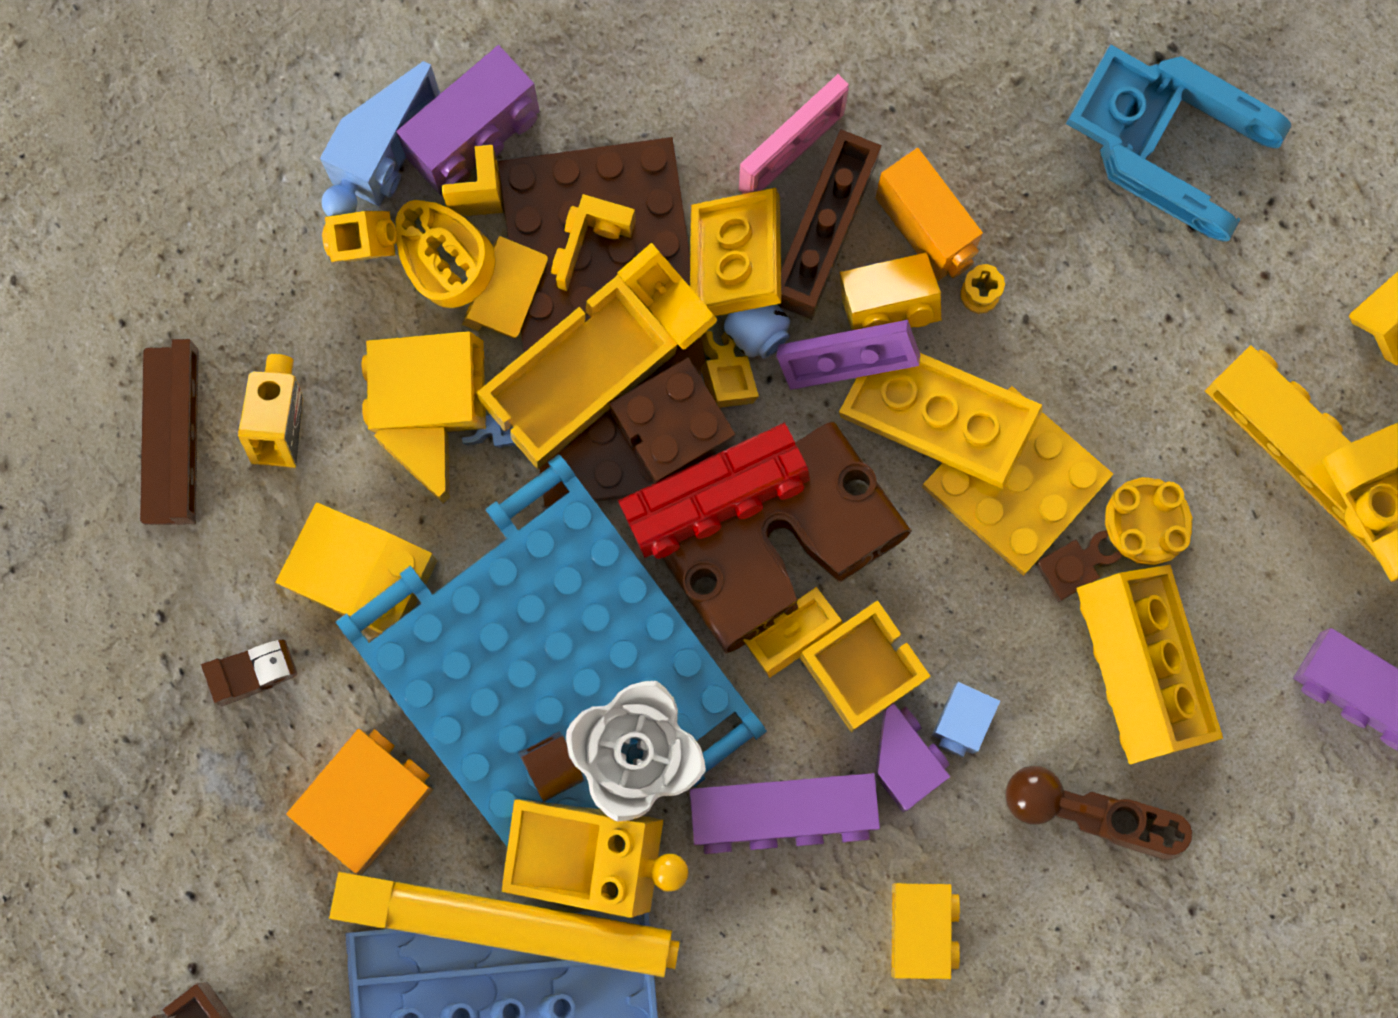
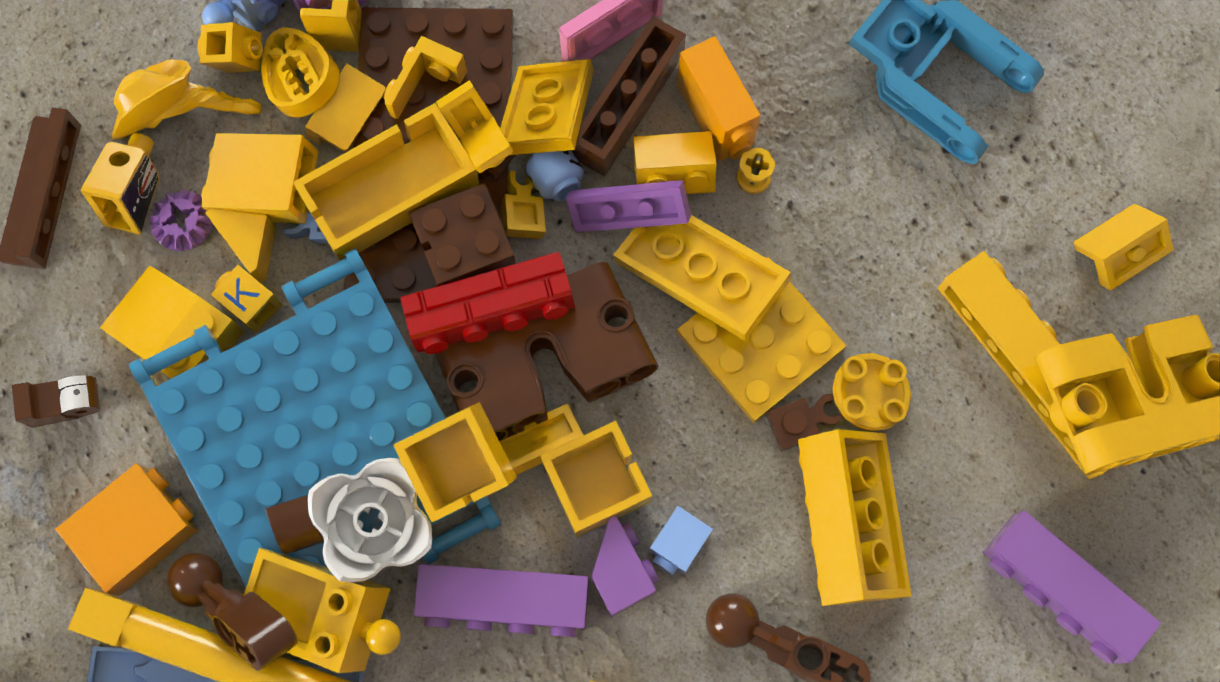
camera: 10 degrees right, 5 degrees down
none -> yellow hat [111,59,262,141]
none -> medium lavender gear [148,189,213,251]
none -> reddish brown beam [167,553,298,671]
none -> yellow brick [210,265,283,334]
none -> yellow piece [393,402,517,523]

